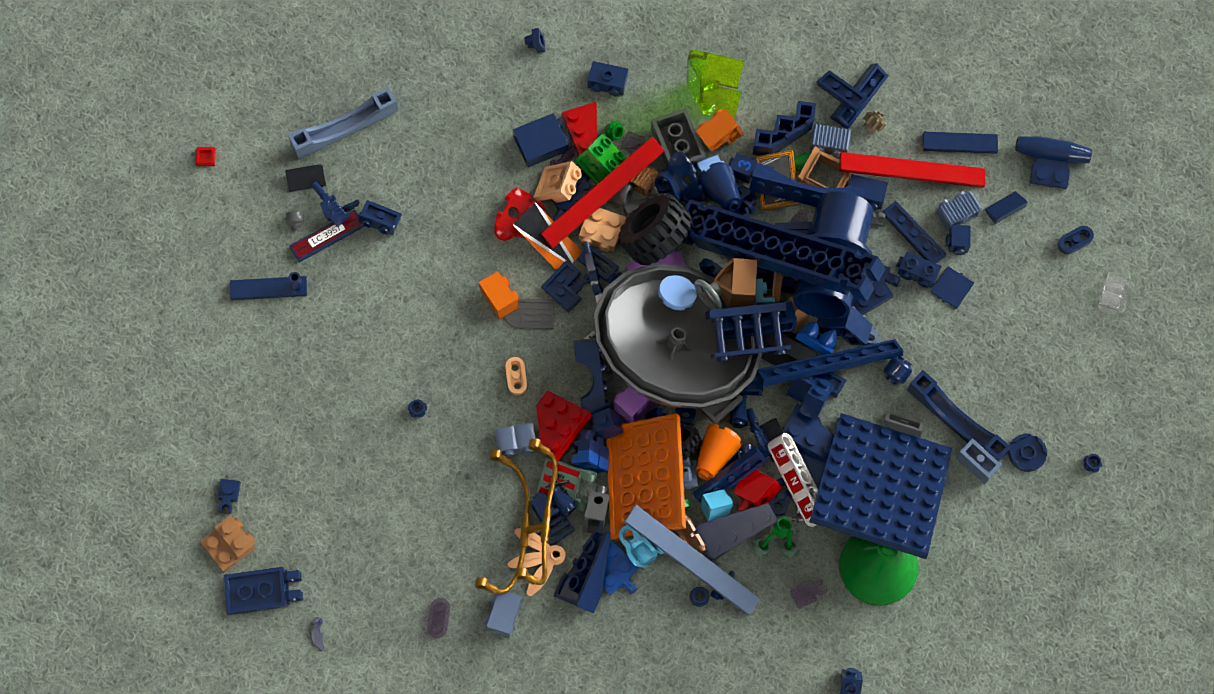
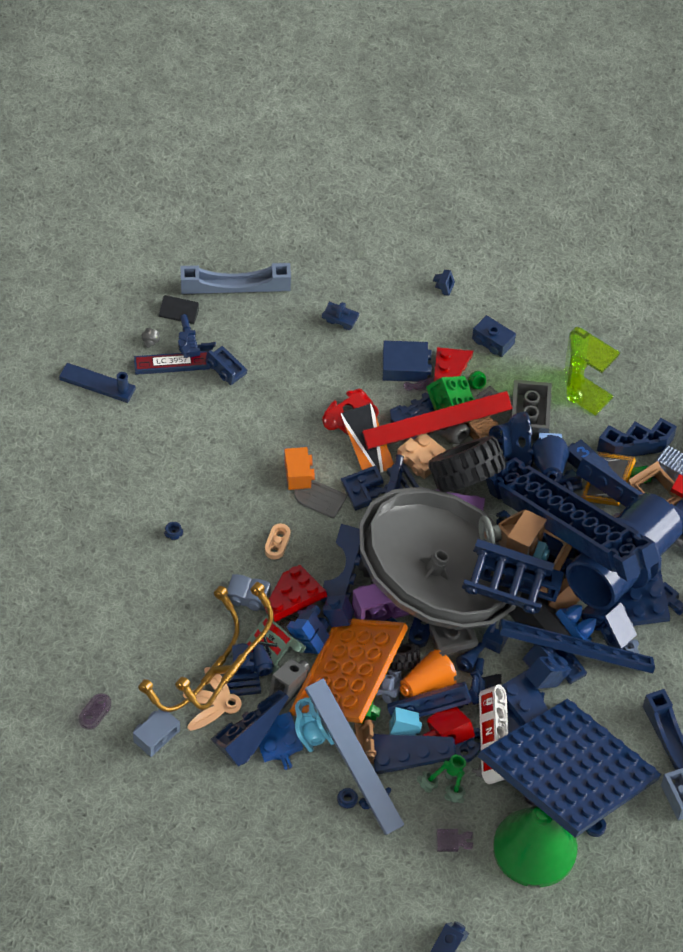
camera: 25 degrees right, 15 degrees down
red tile [196,147,216,166] -> none
light nougat plate [534,161,581,203] -> none
light blue tile [658,275,697,310] -> none
orange brick [696,108,744,152] -> none
dark grey tile [883,411,924,438] -> none
dark blue head [884,356,913,385] -> none
none -> dark blue hips [322,301,359,330]

